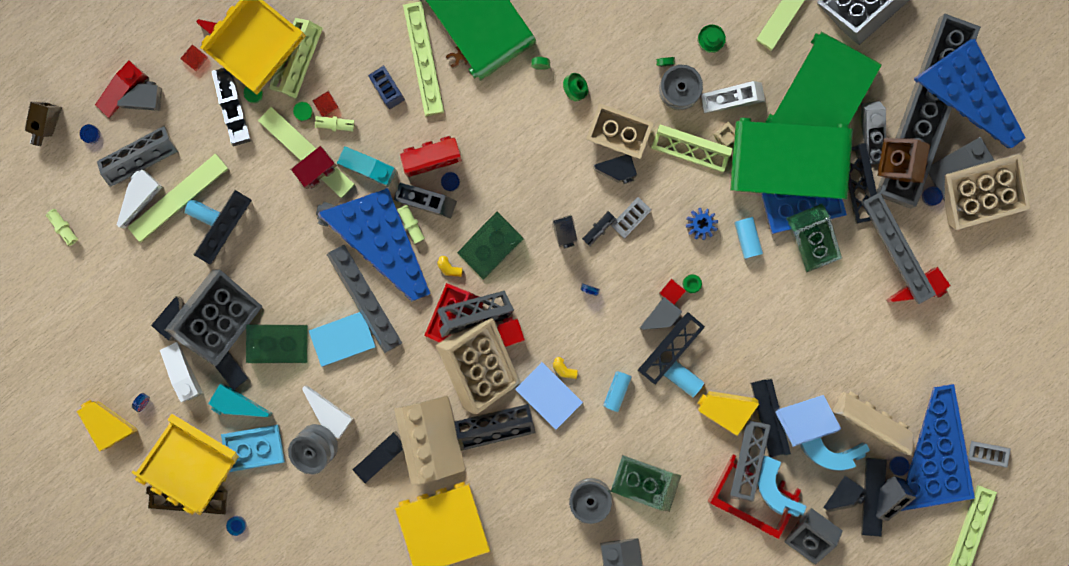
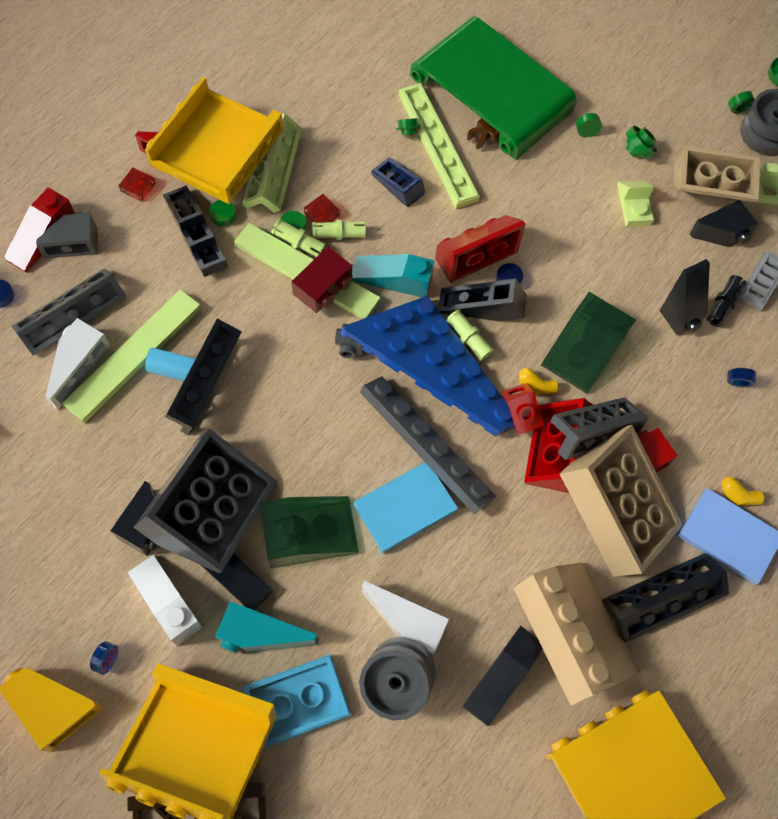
camera: 15 degrees left, 20 degrees down
none -> yellowish green pin [271,218,326,258]
none -> green plate [396,118,421,135]
none -> red bracket [501,383,544,434]
none -> yellowish green slope [617,180,654,227]

